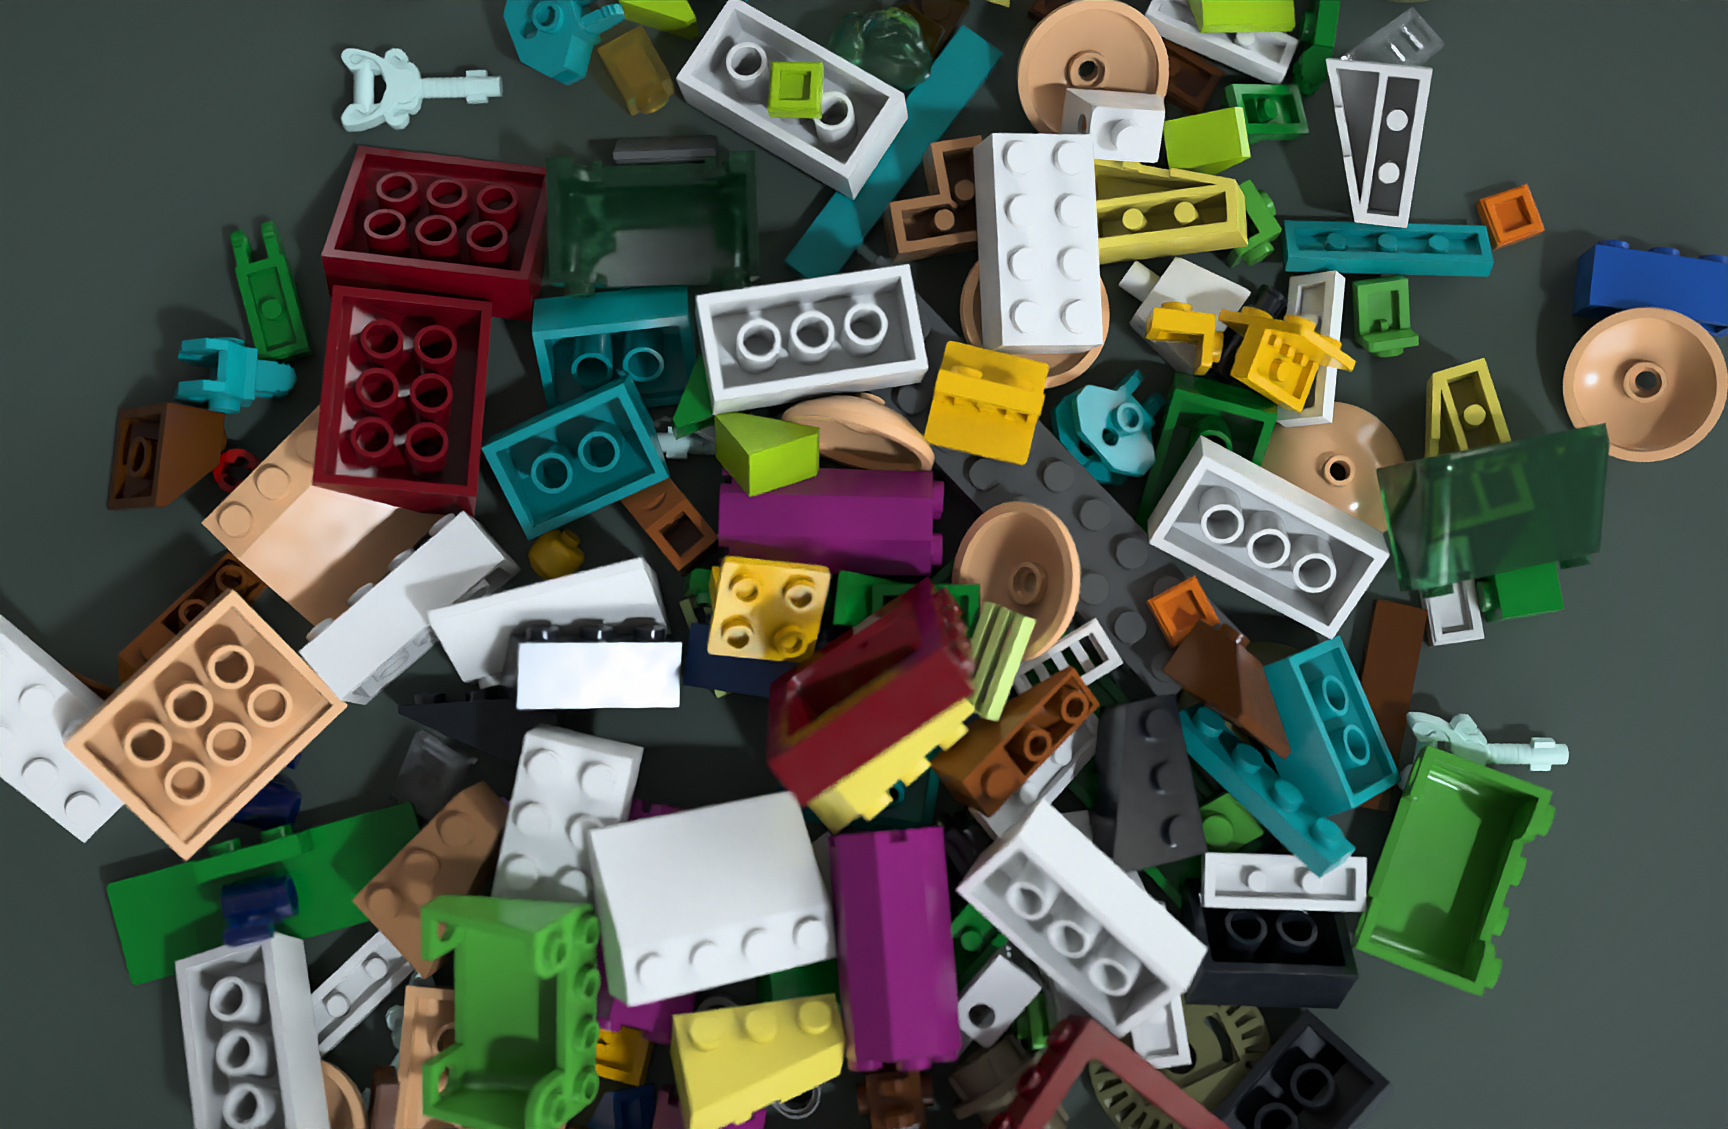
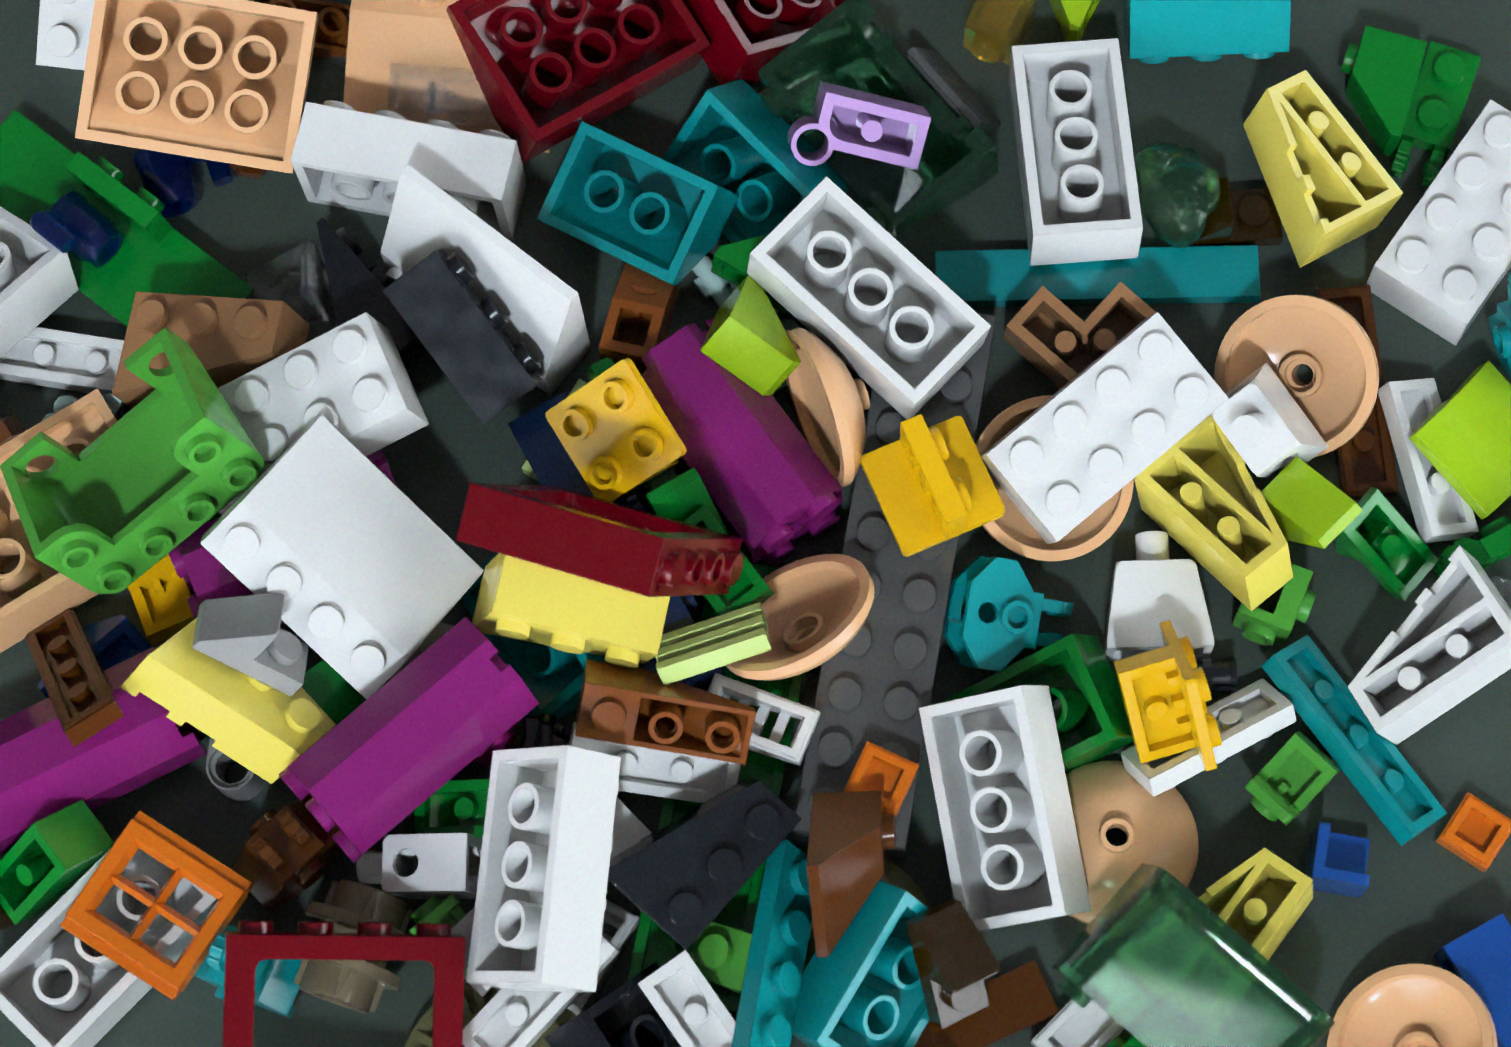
camera: 60 degrees right, 10 degrees down
yellow piece [528,529,585,581] -> none
lime tile [768,61,824,119] -> none
yellow bracket [1145,302,1223,376] -> none
none -> light grey slope [192,593,309,696]
none -> clear slope [388,63,494,125]
none -> lavender hinge [788,81,931,170]
none -> dark brown slope [906,898,1001,1029]
none -> blue panel [1305,821,1370,898]

